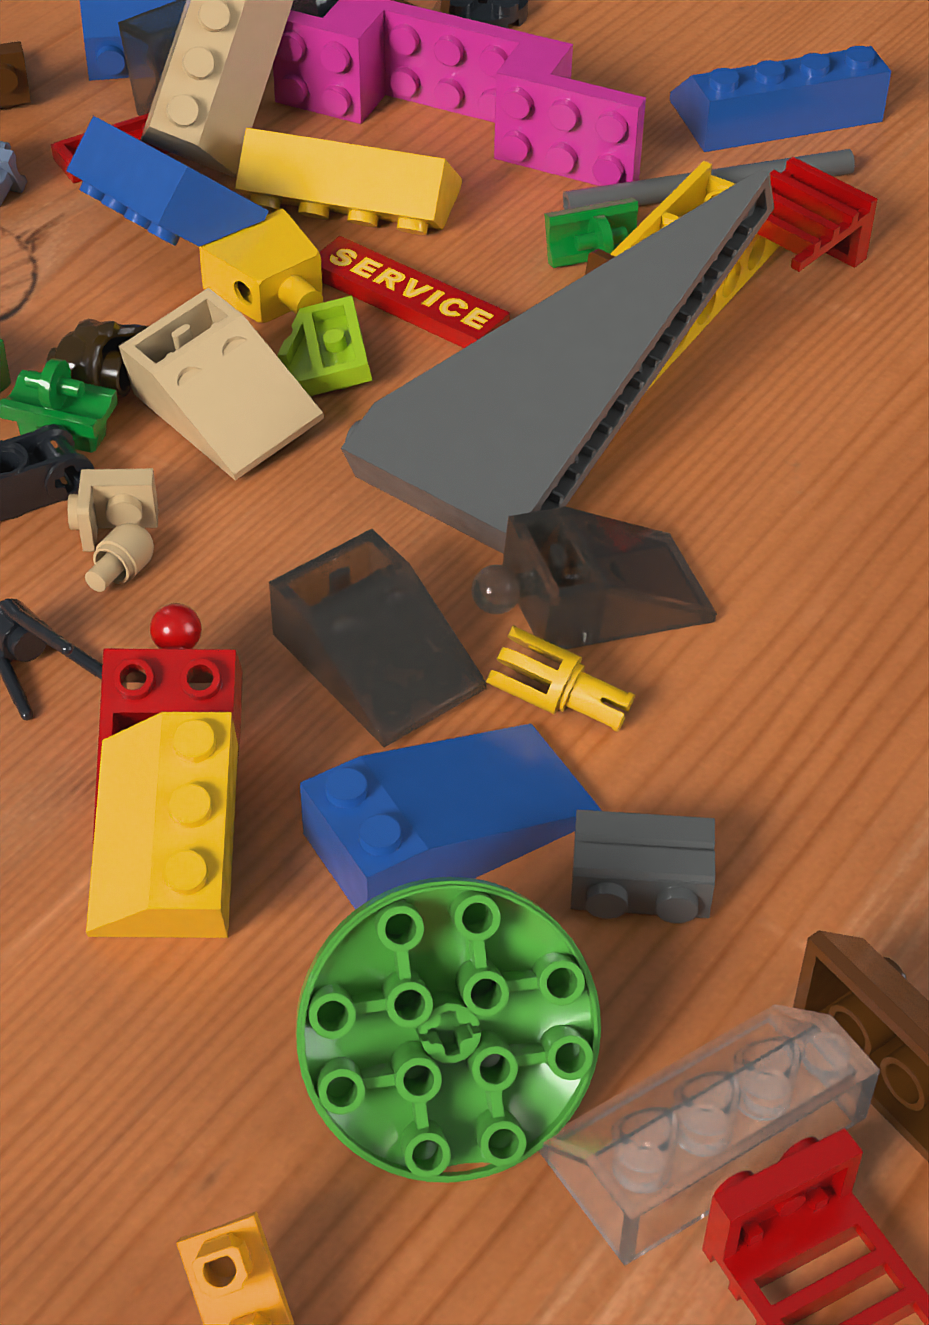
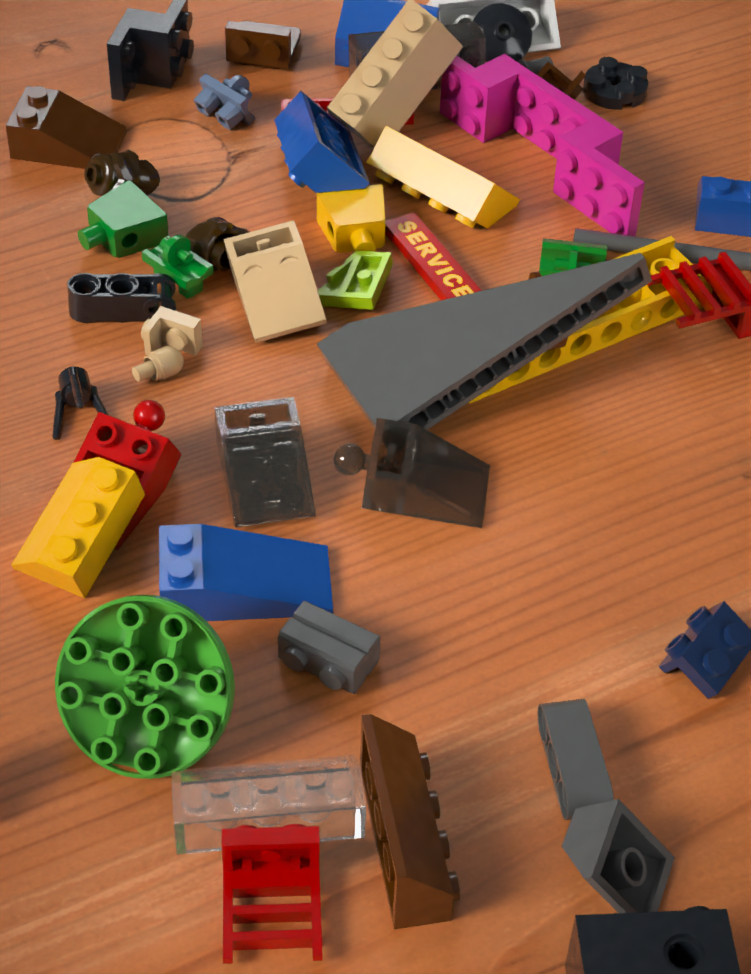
camera: 25 degrees right, 0 degrees up
yellow arm [485,625,635,732] -> none

